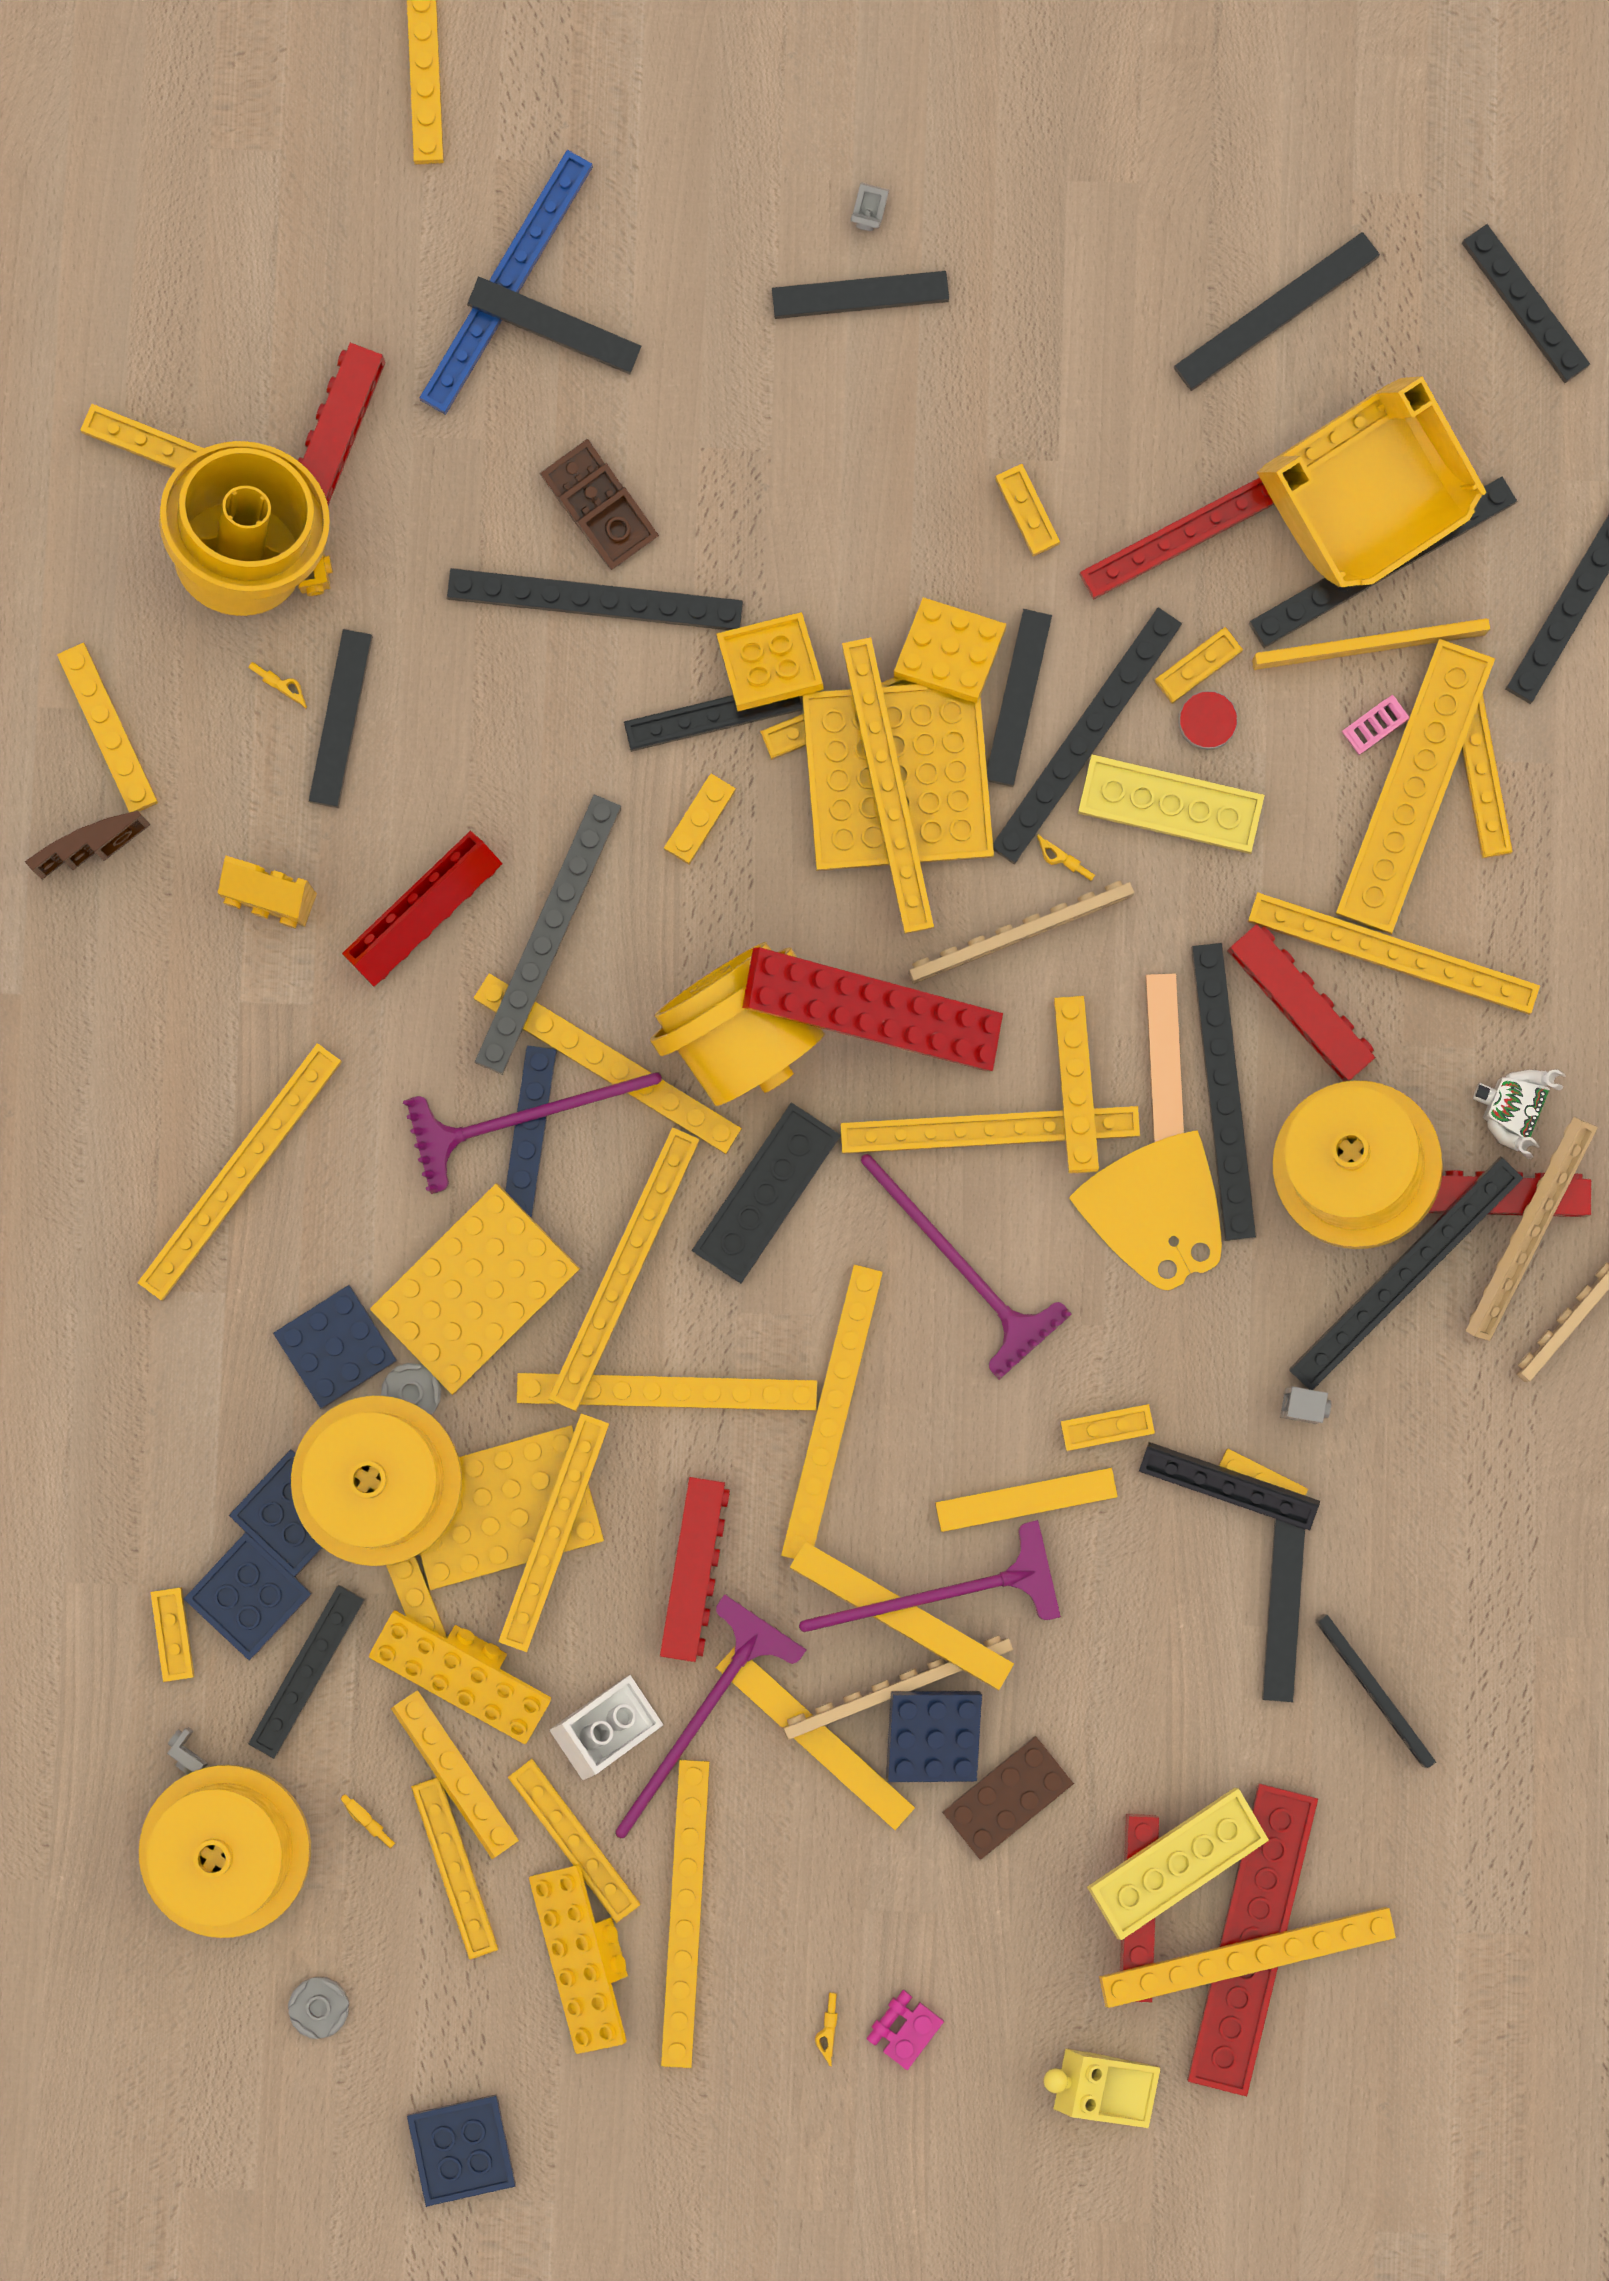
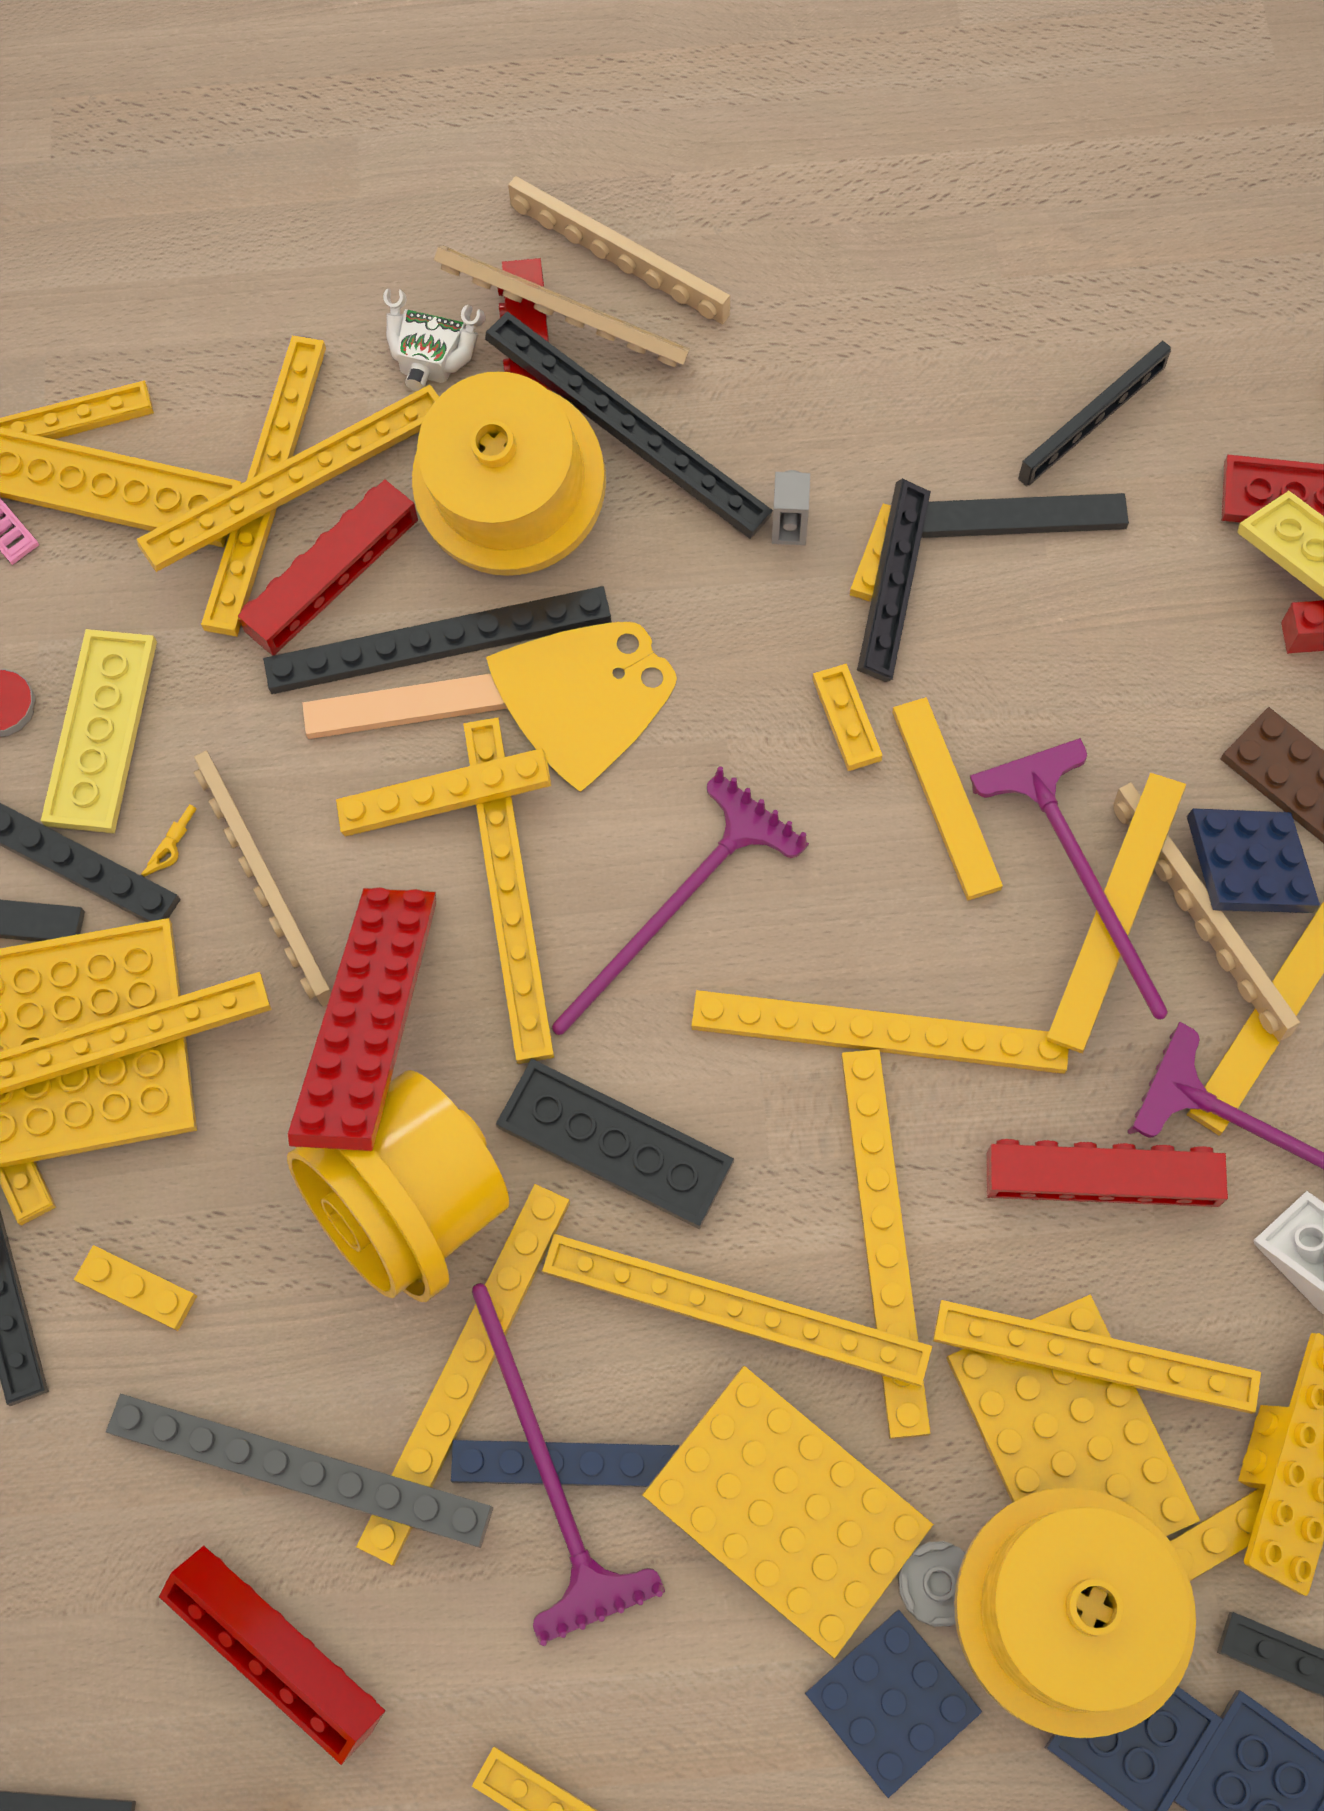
camera: 90 degrees left, 15 degrees down
none -> yellow plate [136,384,439,572]

